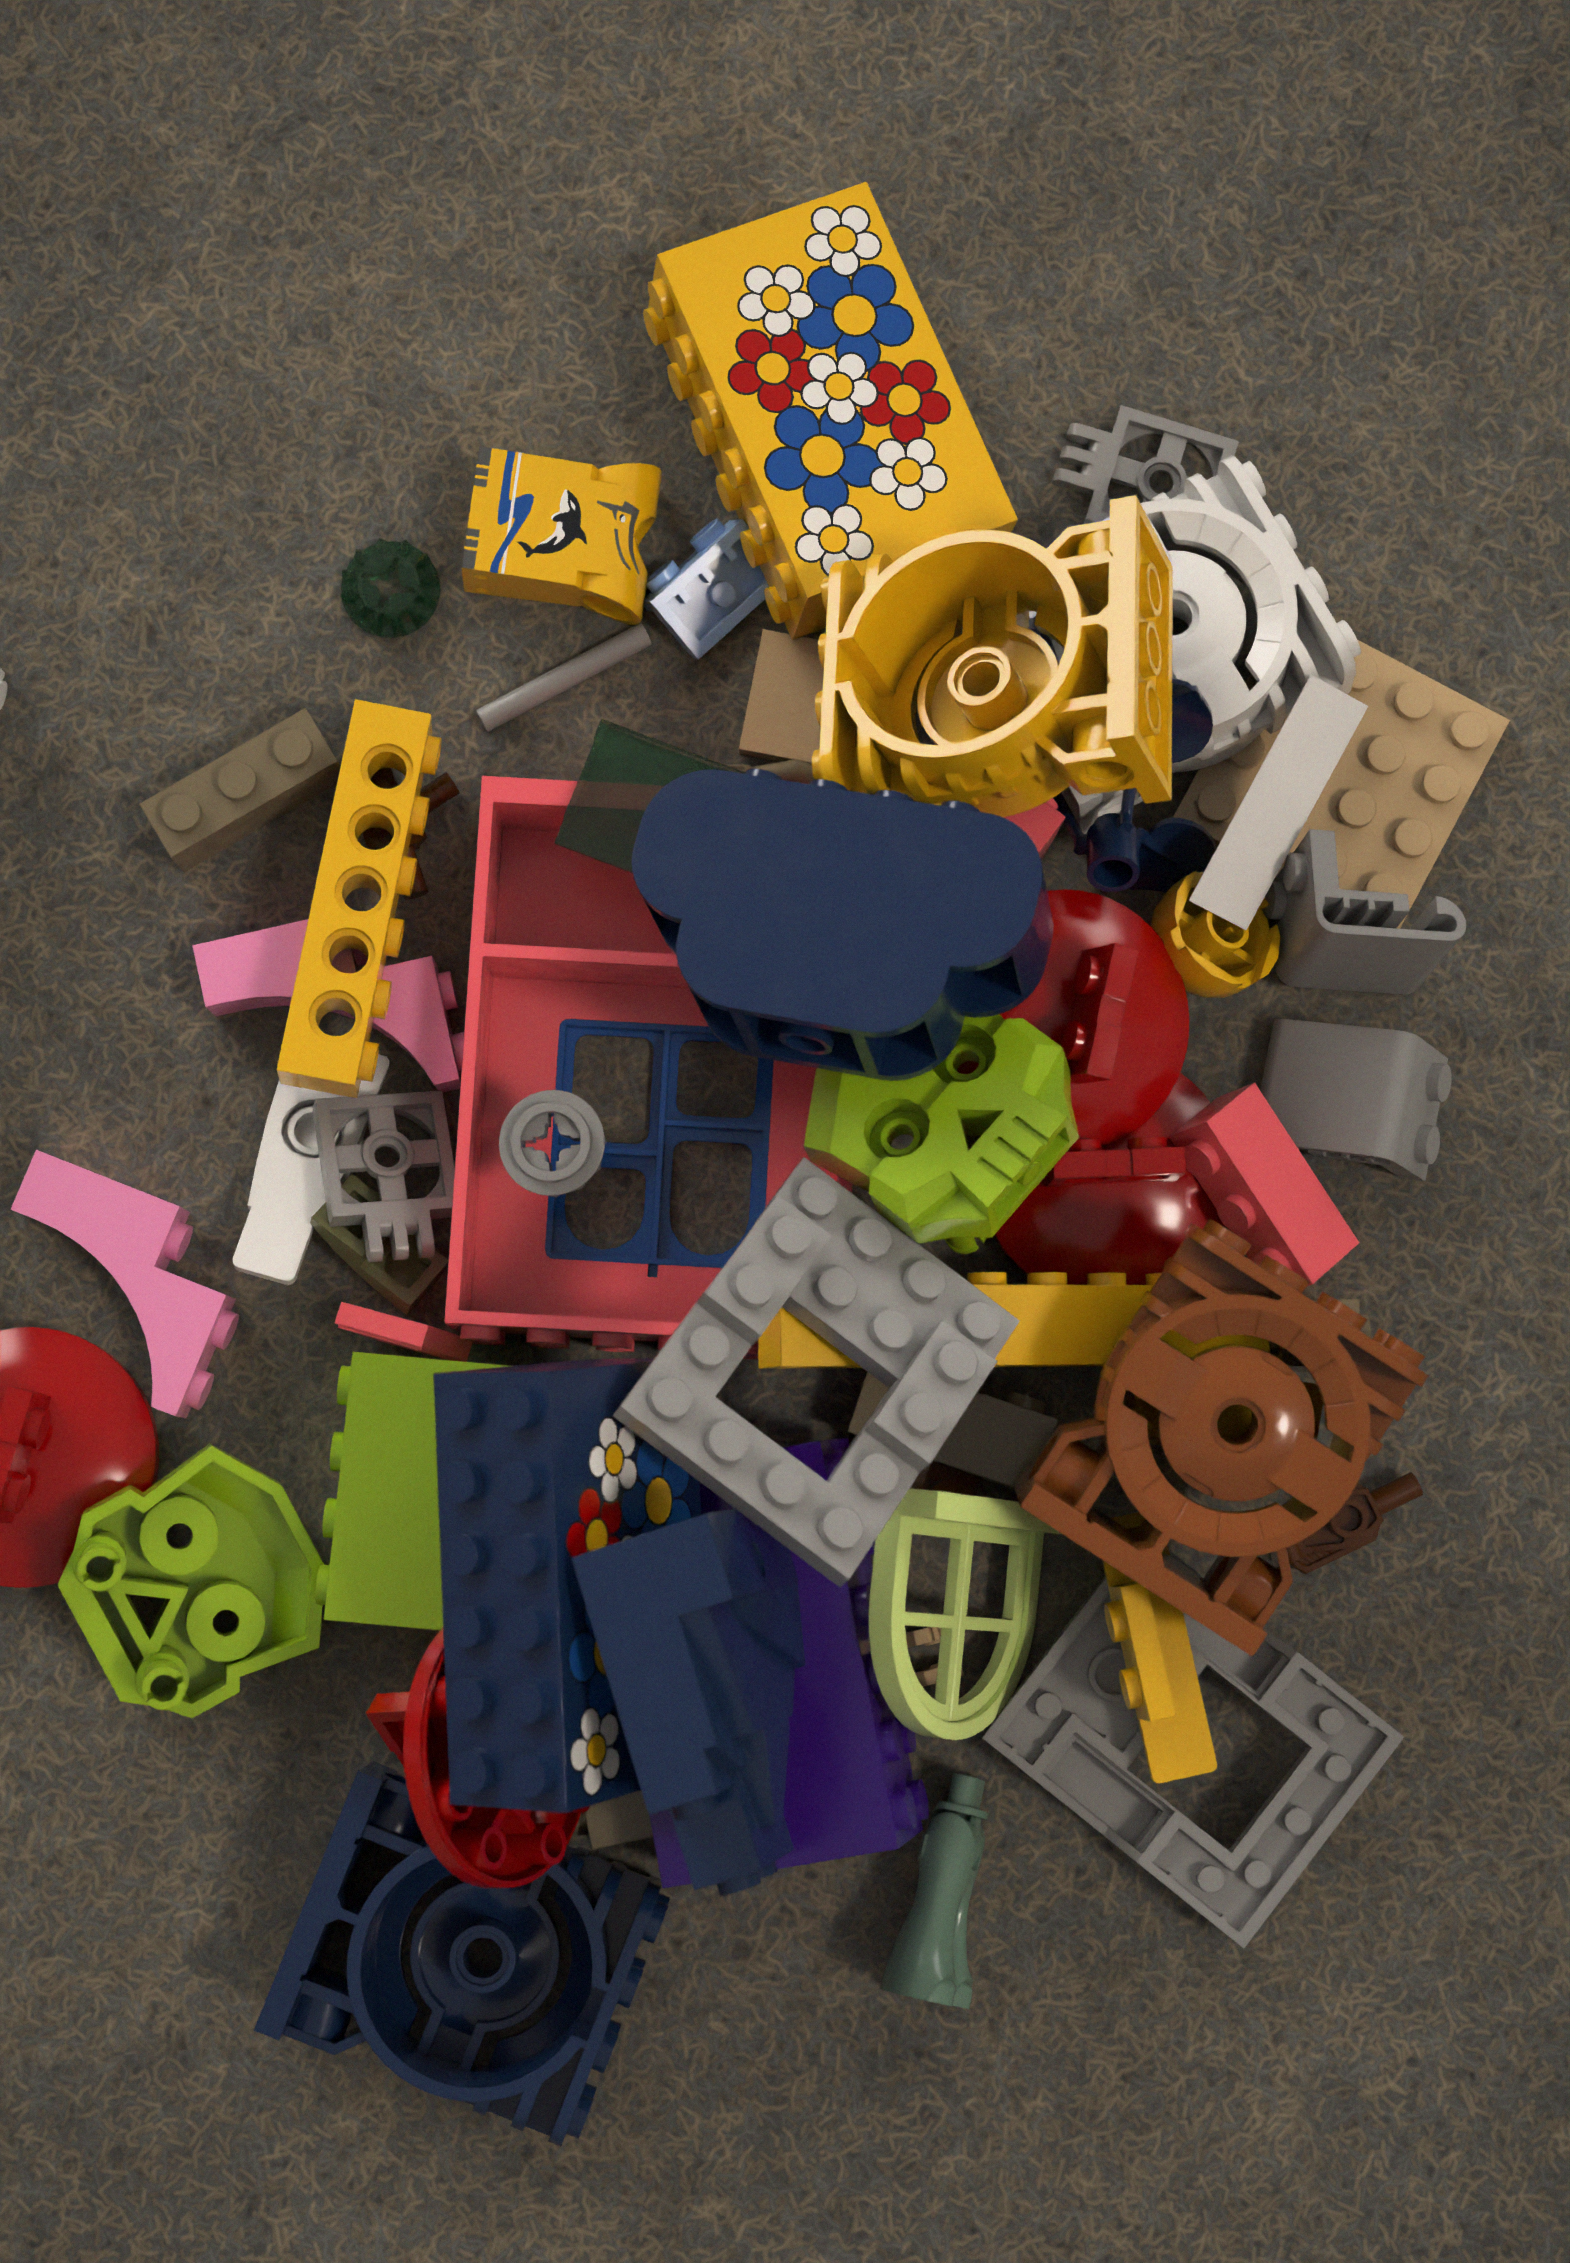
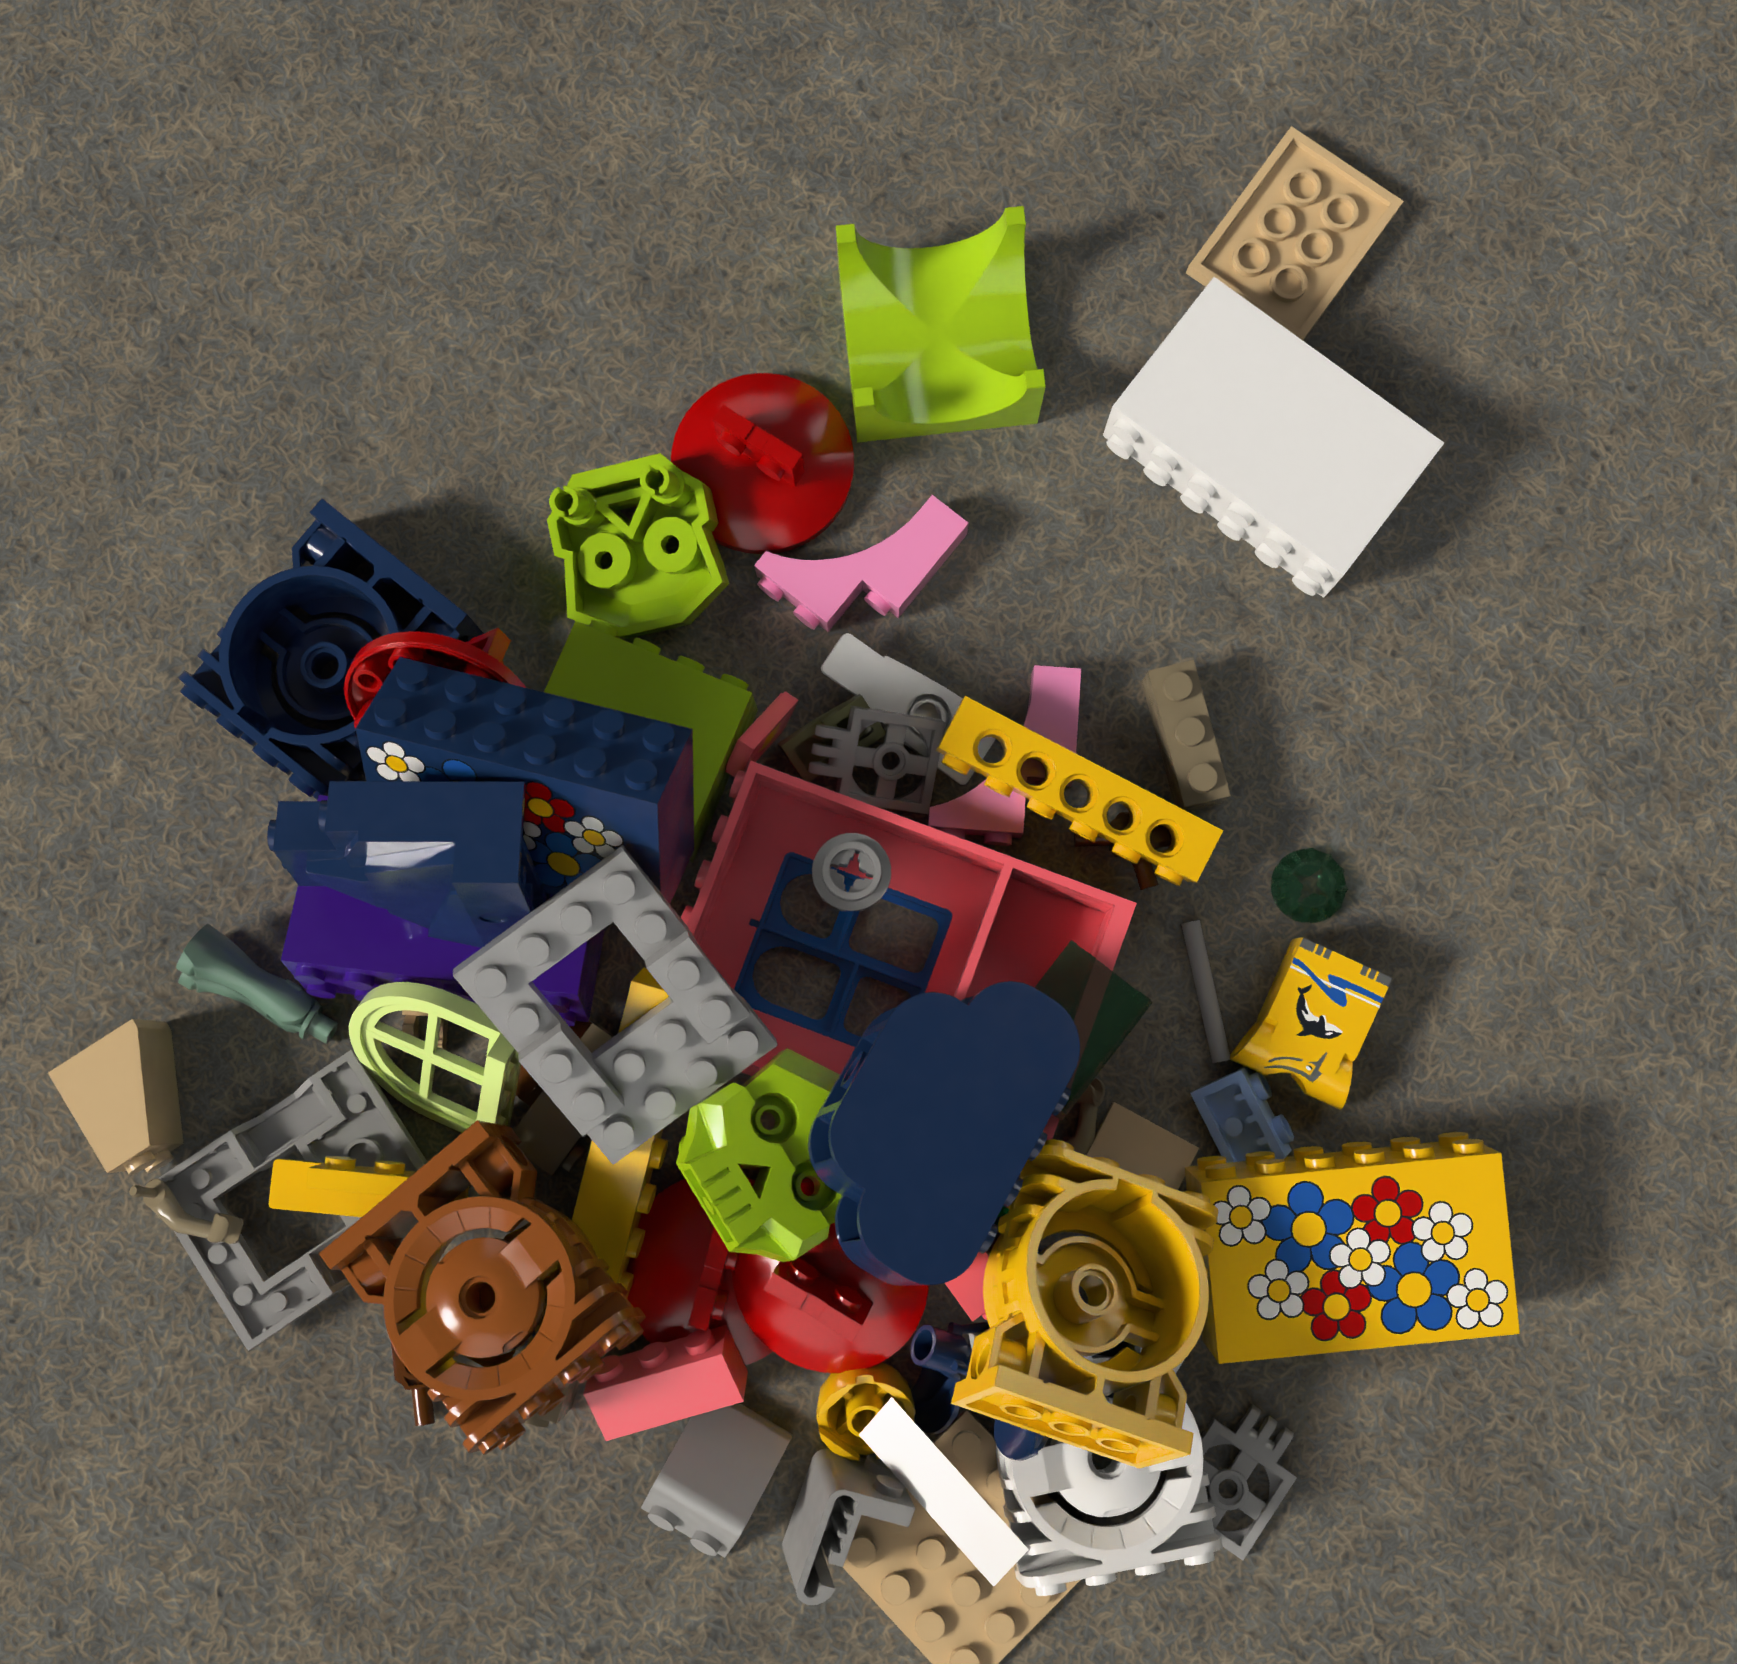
camera: 115 degrees right, 0 degrees up
none -> tan slope [48,1019,183,1175]
none -> dark tan piece [129,1179,244,1244]

